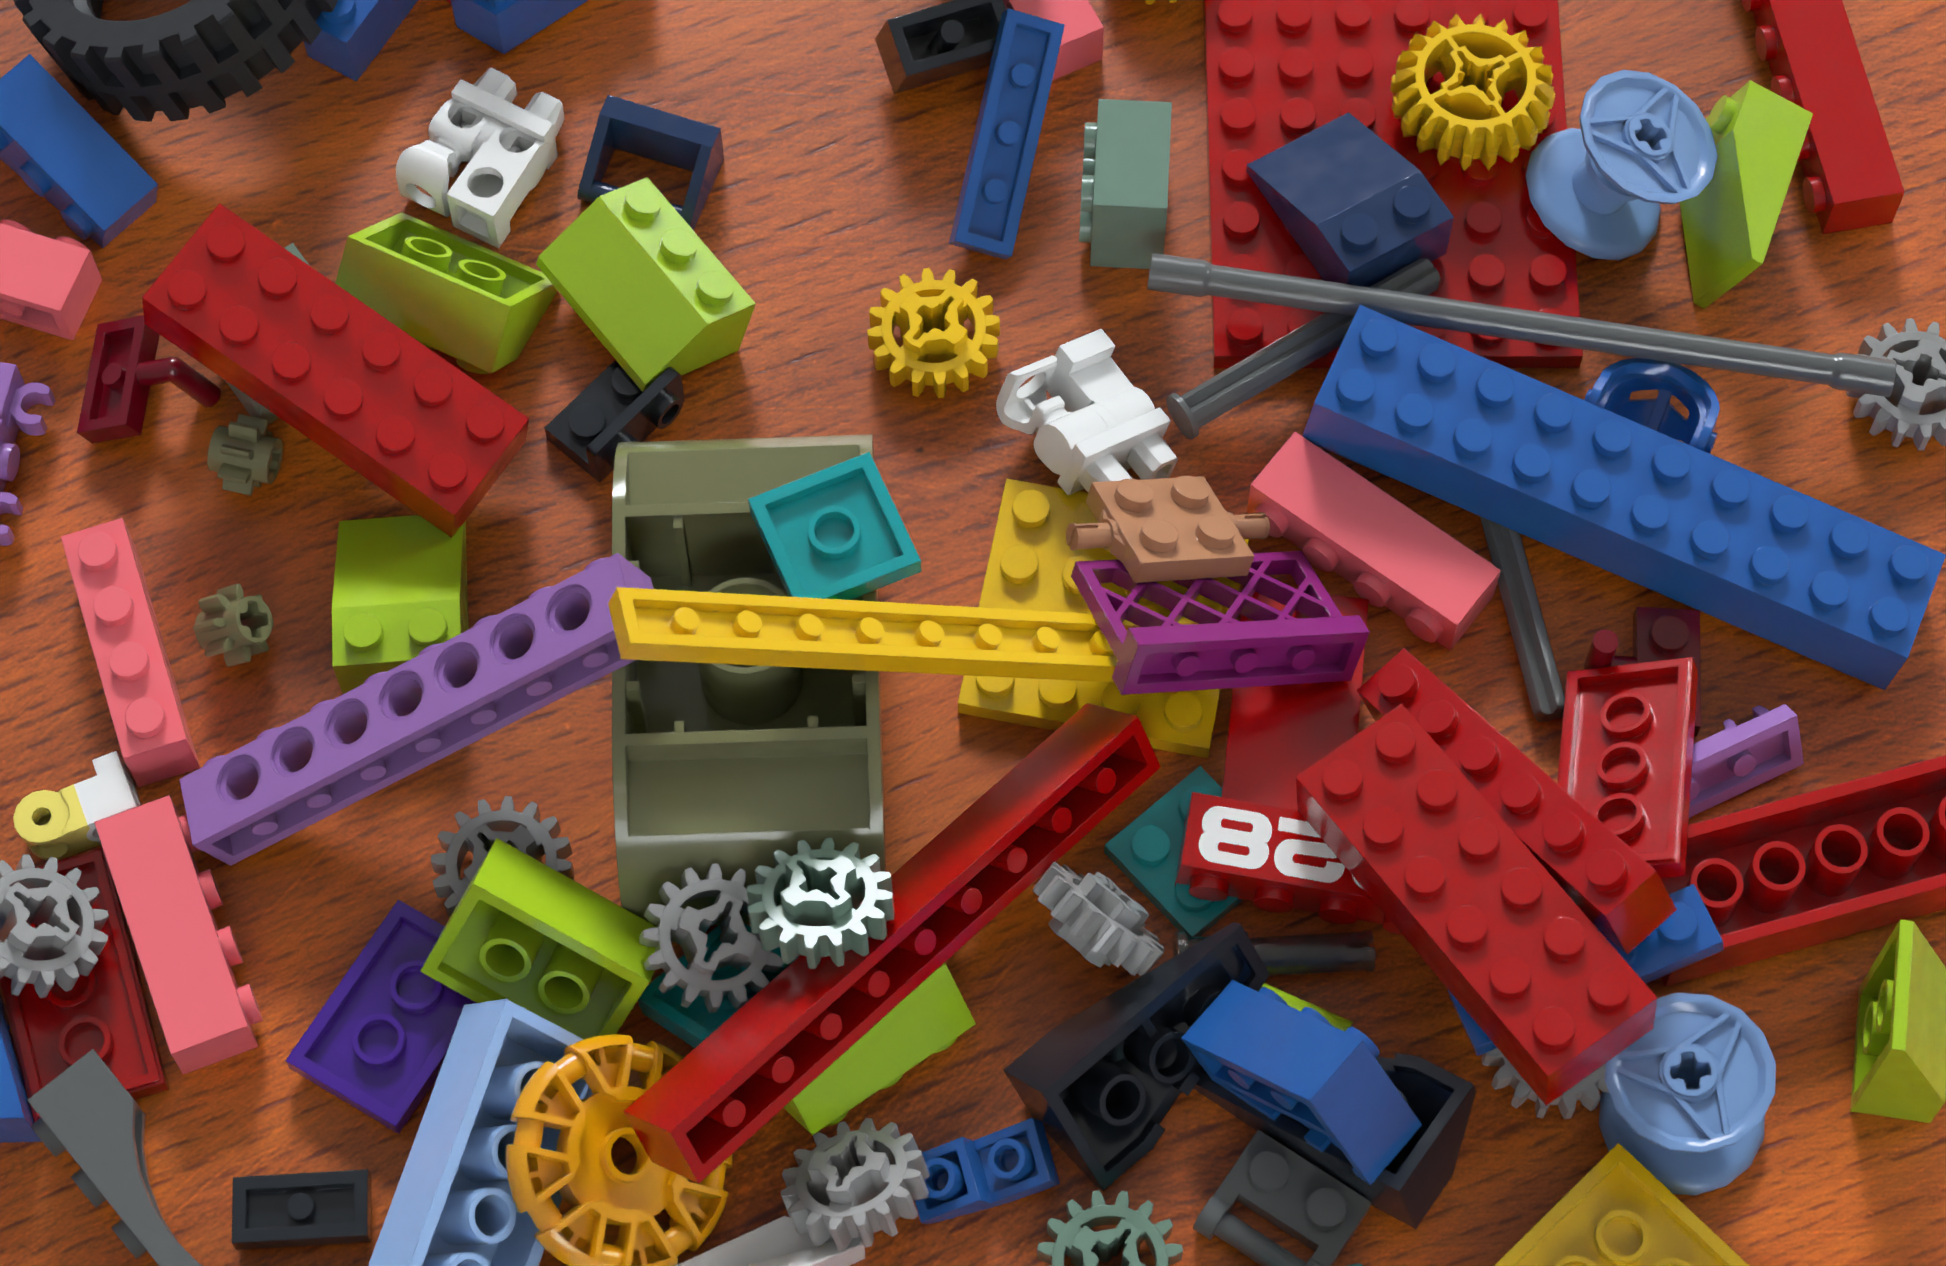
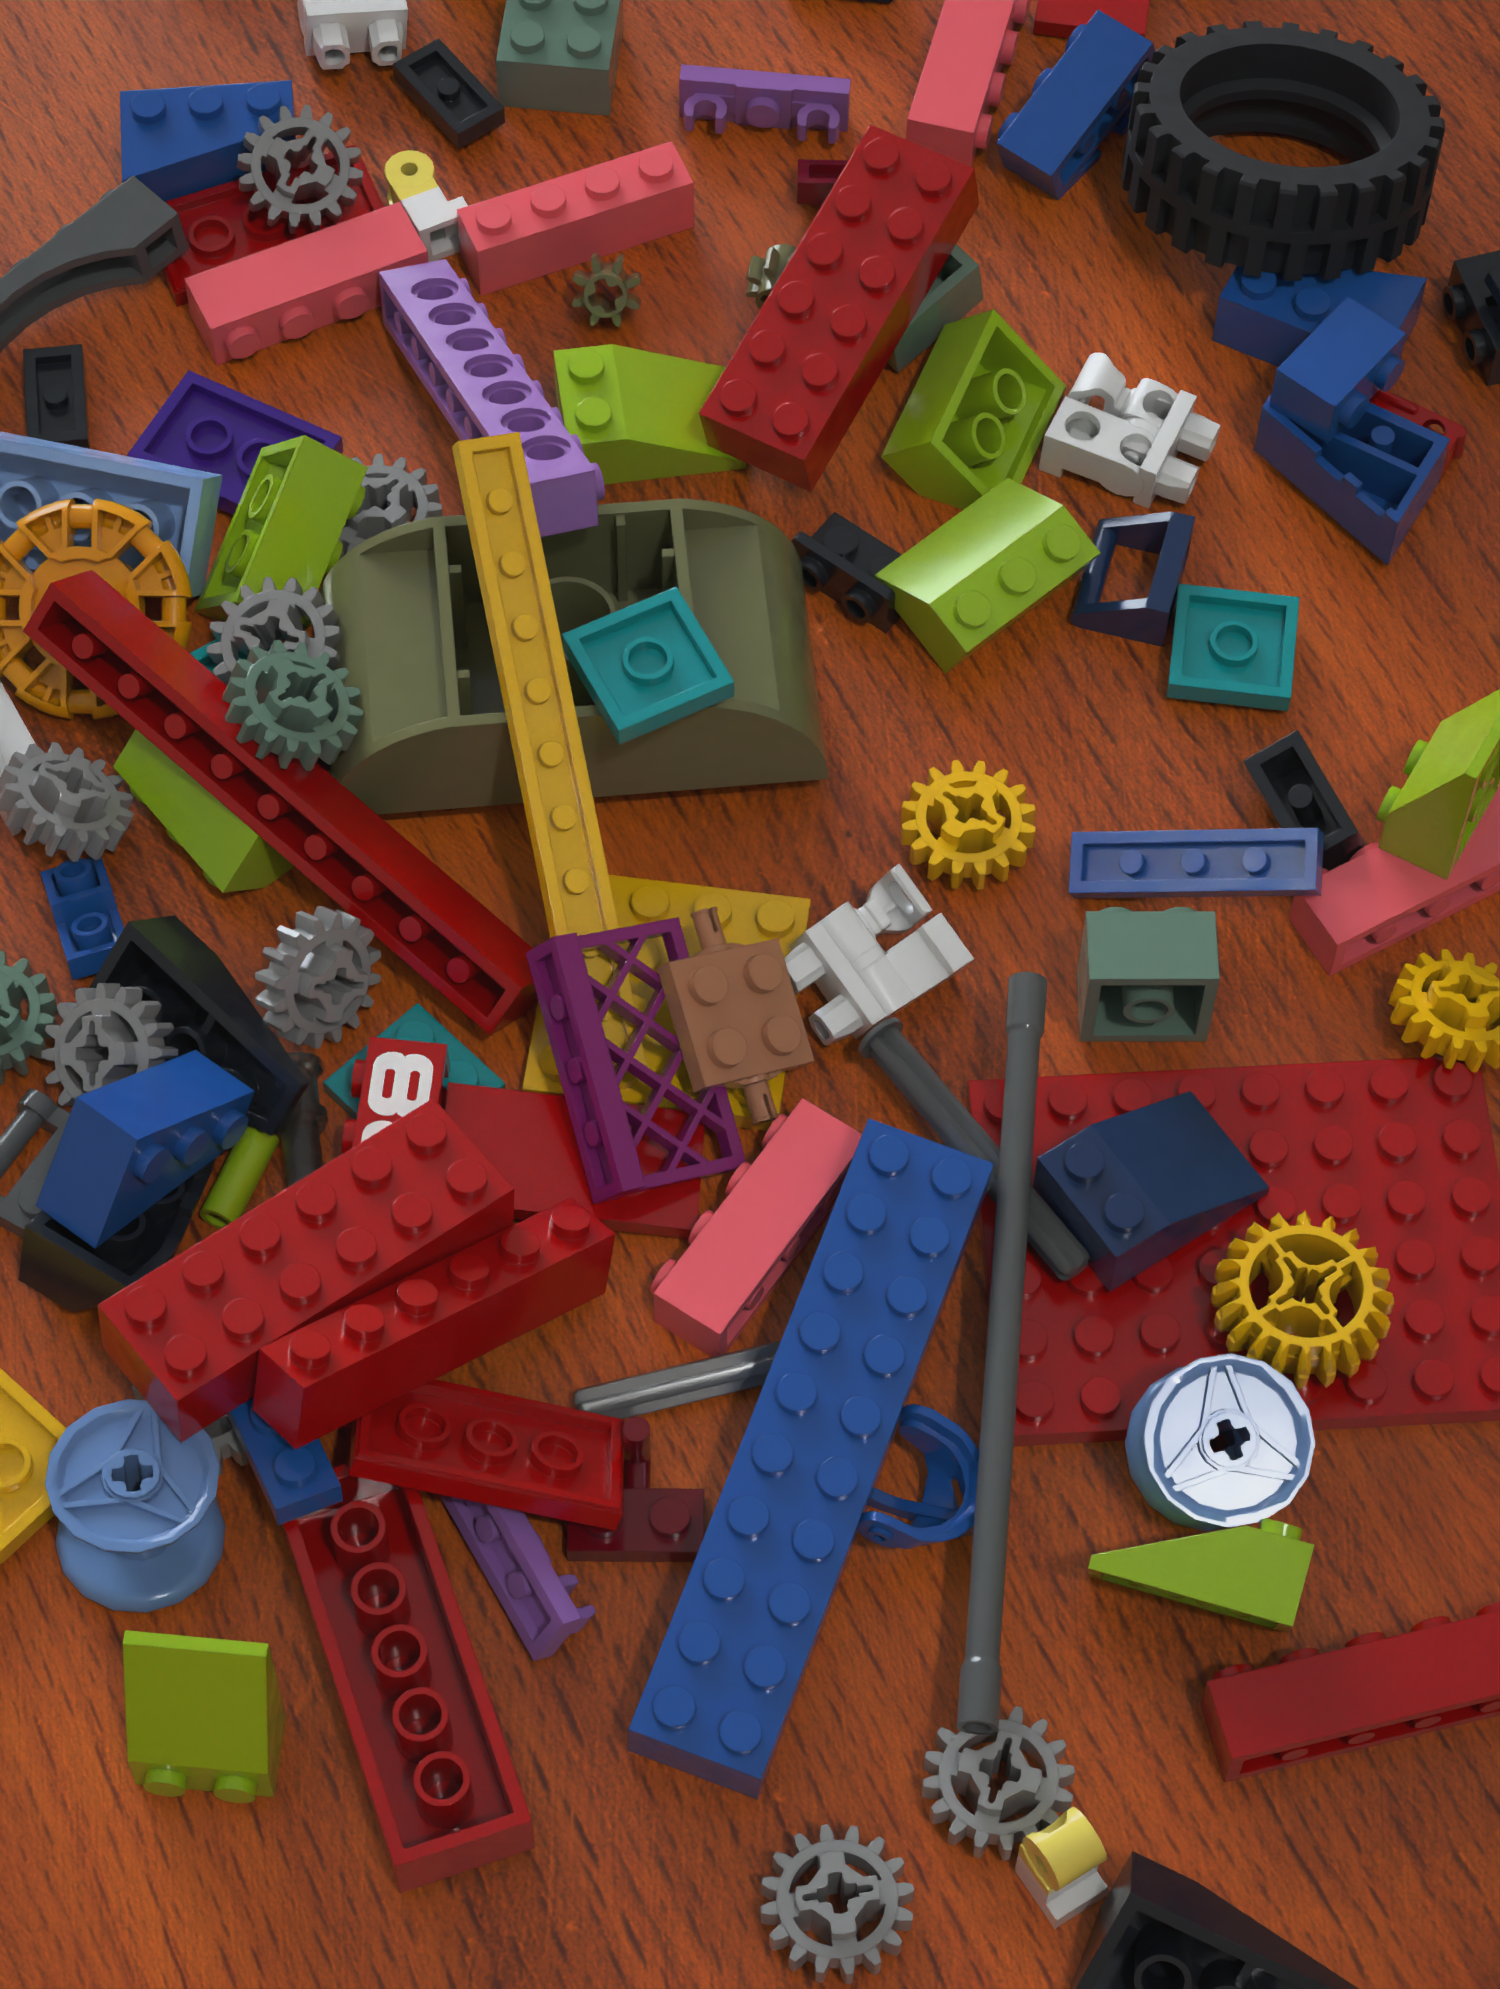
camera: 85 degrees right, 5 degrees down
none -> light grey gear [41,983,178,1106]
none -> teal plate [1166,583,1300,711]

